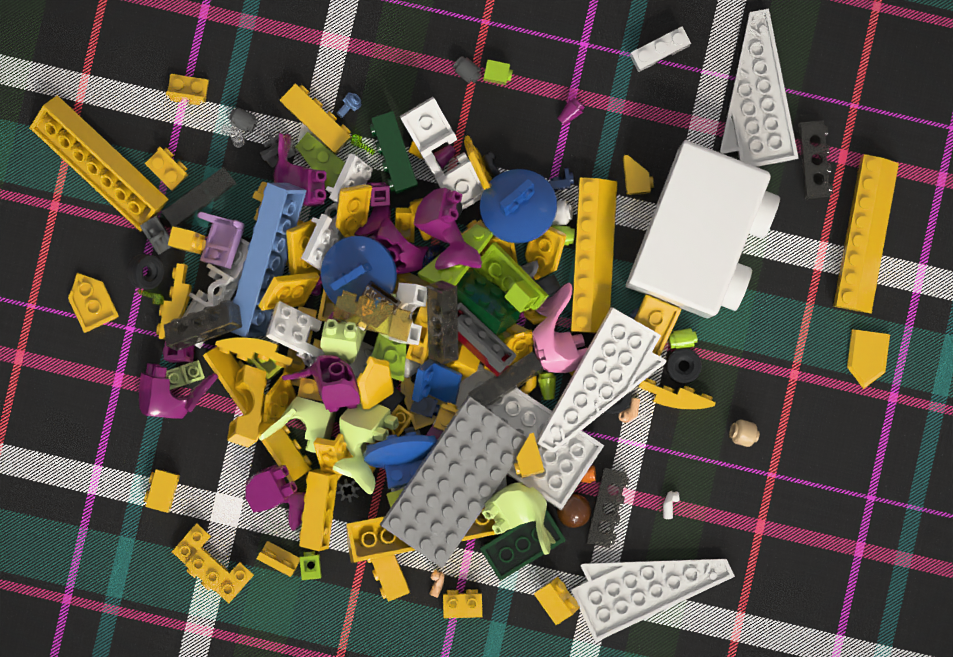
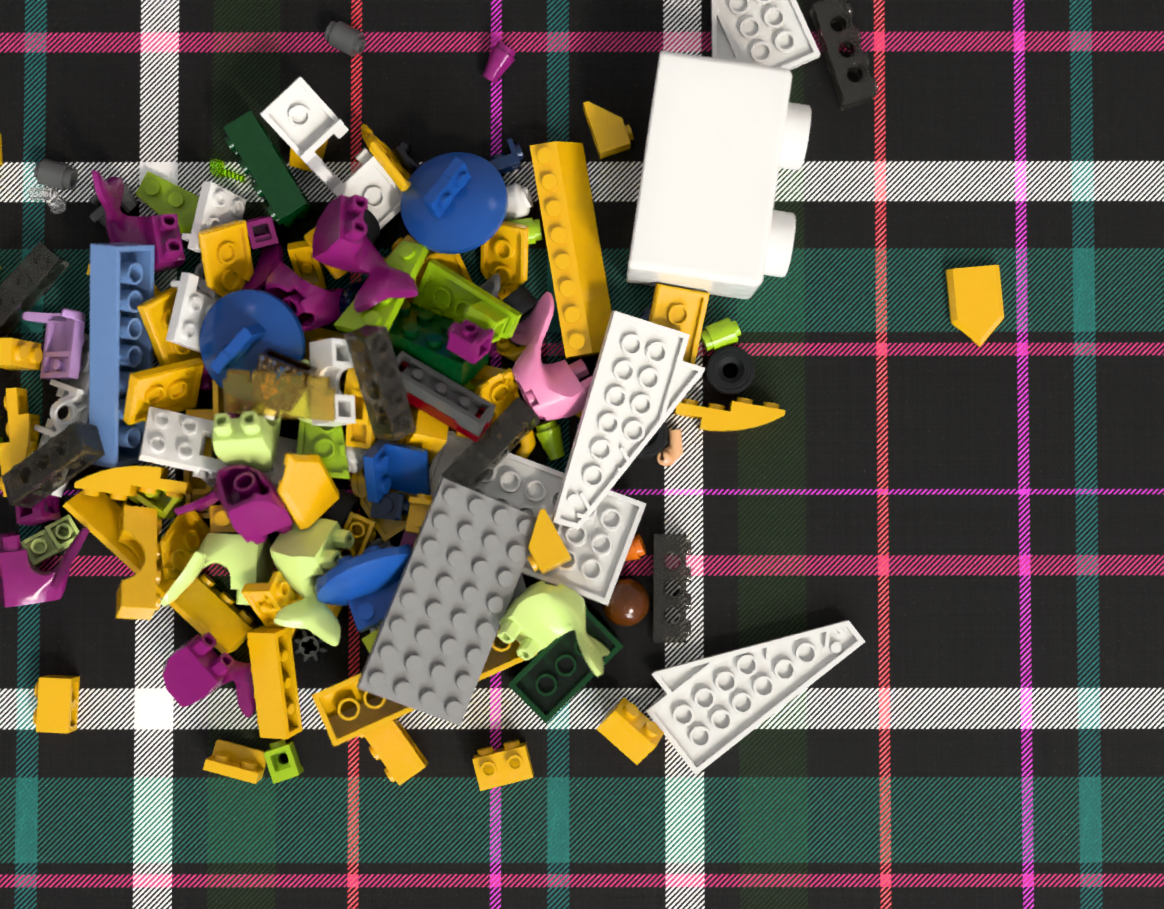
camera: 10 degrees left, 0 degrees up
yellow bracket [172,523,254,603] -> none
yellow brick [280,83,352,155] -> none
medium blue plate [337,93,361,118] -> none
light nougat arm [429,570,444,598] -> none
magenta cone [433,144,456,170] -> none
lime brick [484,60,513,85] -> none
white arm [663,491,679,519] -> none
tan head [729,420,760,447] -> none
yellow slope [833,154,899,314] -> none
none -> magenta brick [447,319,494,364]

